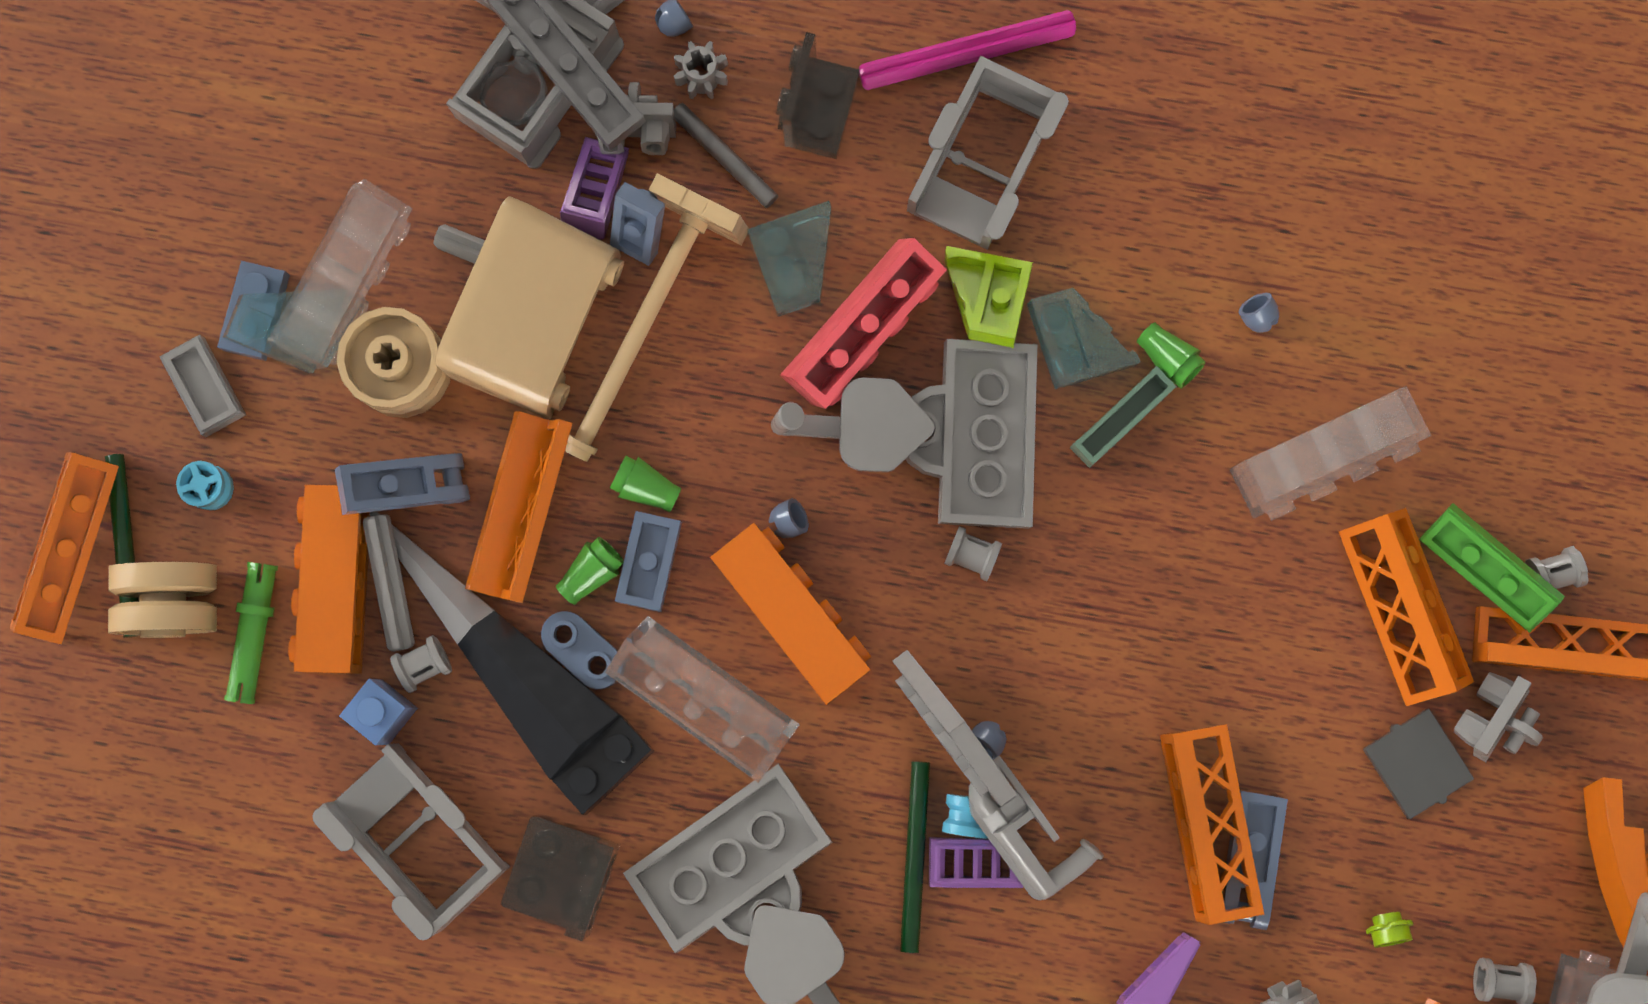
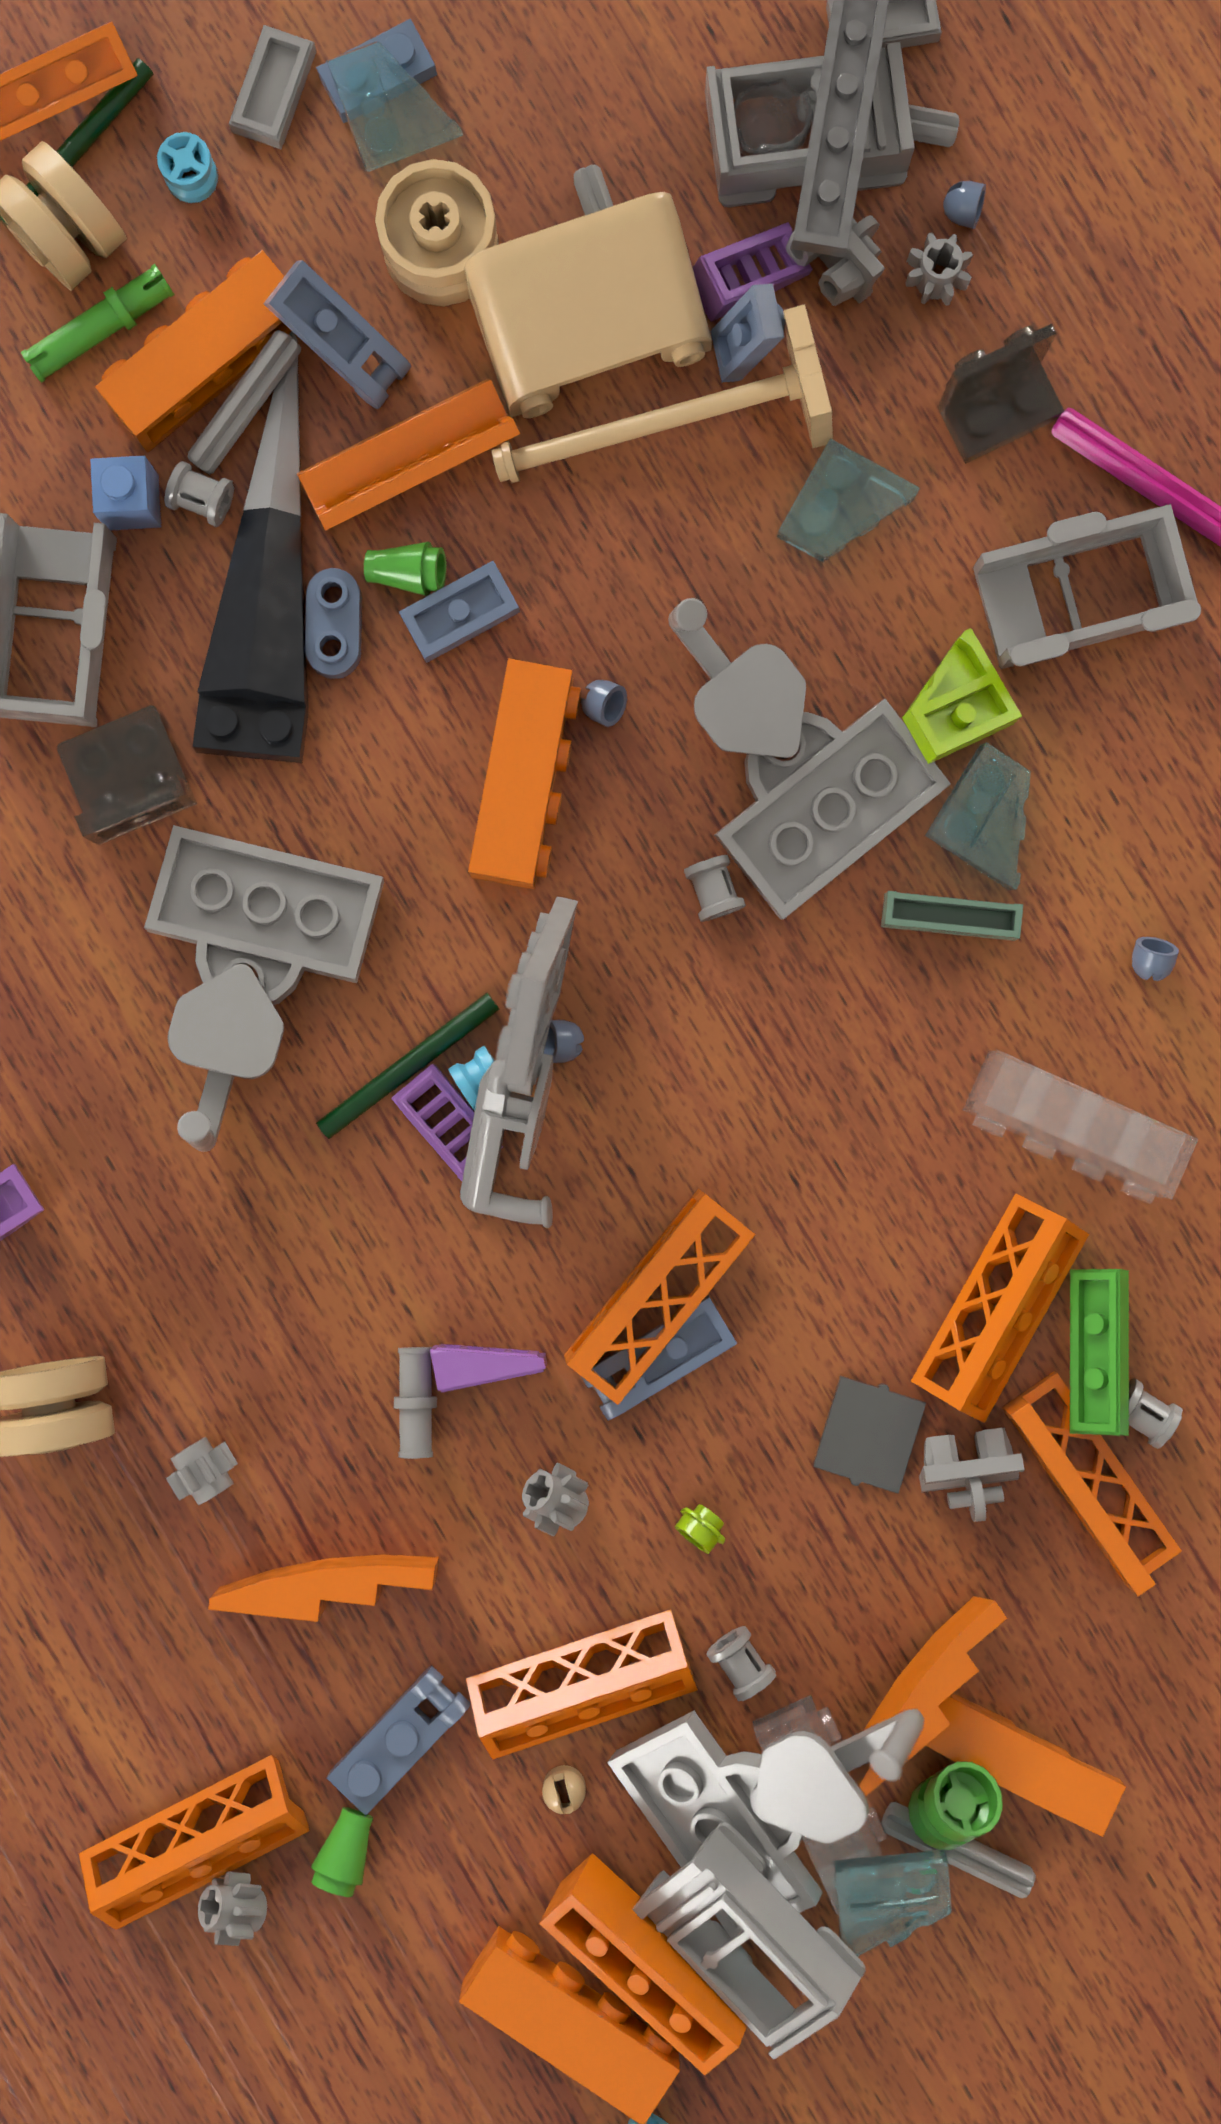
camera: 50 degrees right, 5 degrees up
clear brick [267,179,413,370] -> none
clear brick [605,616,800,783] -> none
bright green cone [610,456,682,513] -> none
flat silver bar [674,103,778,208] -> none
coral brick [780,238,947,409] -> none
bright green cone [1137,322,1206,389] -> none

